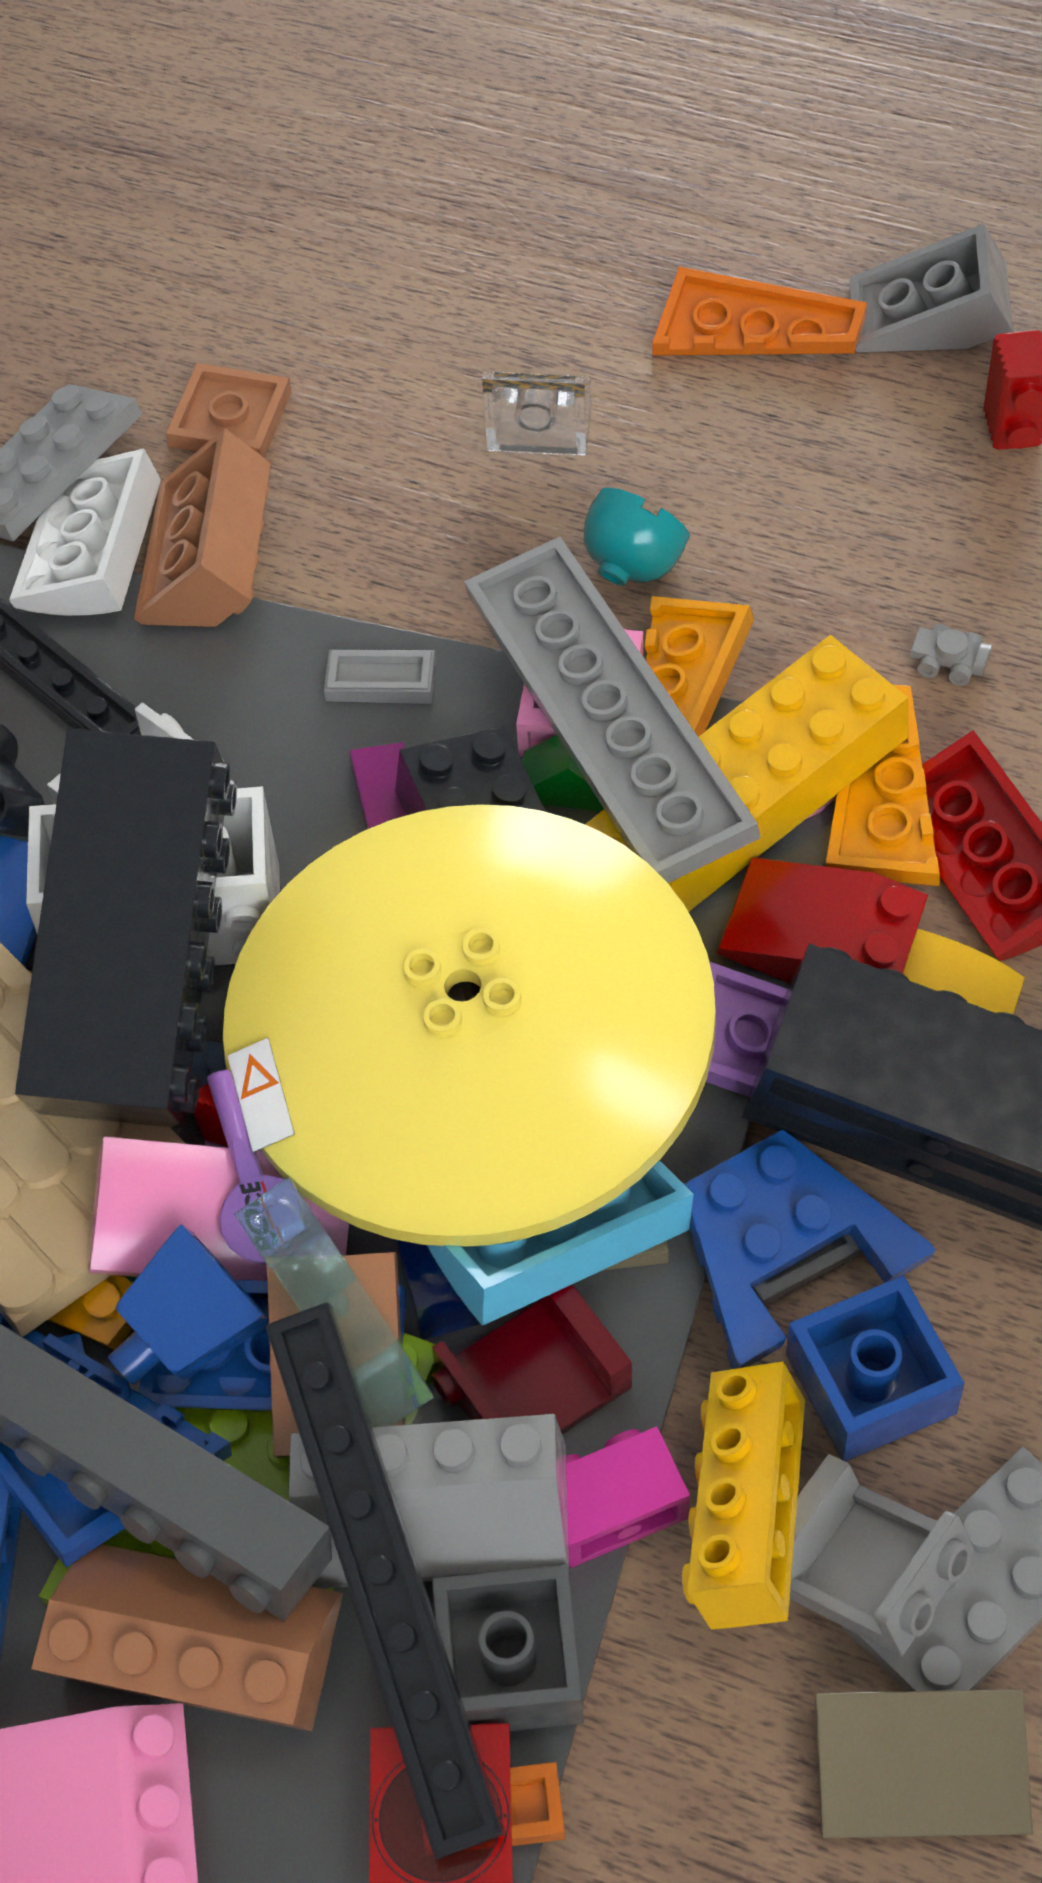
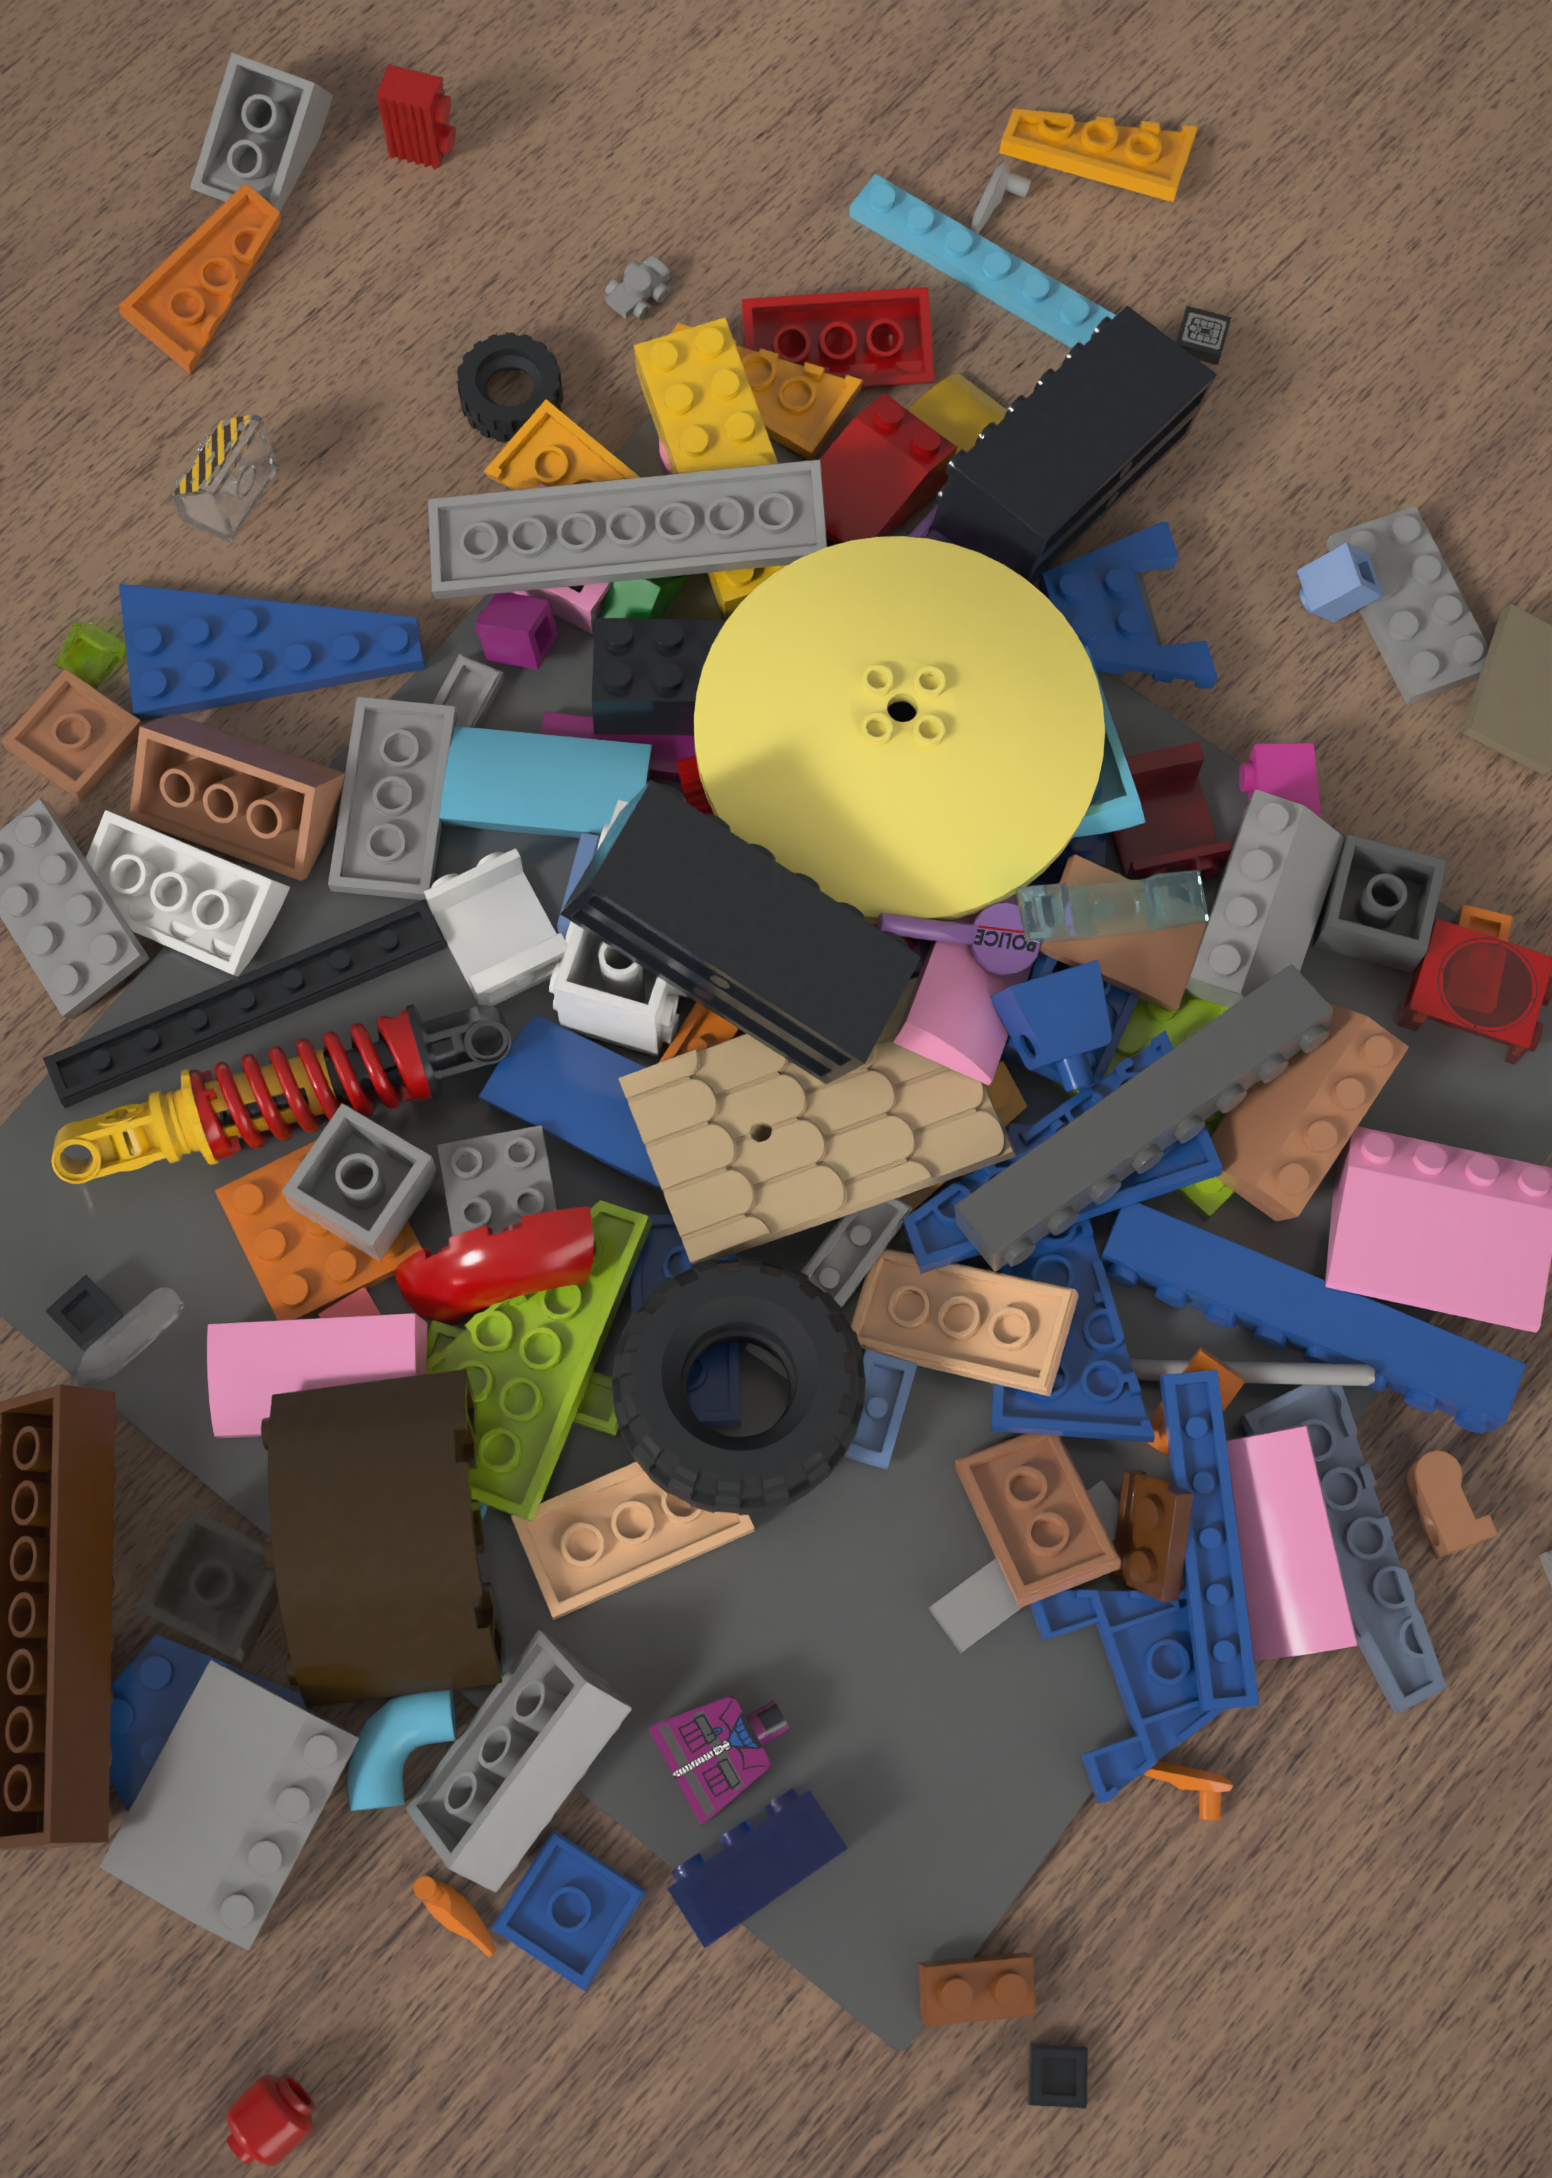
camera: 75 degrees left, 15 degrees up
white sticker [227,1038,295,1152] -> none
black tile [265,1302,506,1860] -> none
teal cylinder [584,487,690,586] -> none
yellow brick [682,1361,805,1630] -> none
blue brick [786,1275,965,1462] -> none
light grey panel [790,1454,974,1656] -> none
none -> clear neon green slope [55,622,126,689]
none -> blue wing [119,584,426,721]
none -> light grey plate [328,697,458,900]
none -> medium azure slope [439,726,653,839]
none -> black tyre [457,332,563,443]
none -> magenta brick [475,592,559,670]
none -> medium blue brick [1297,543,1383,623]

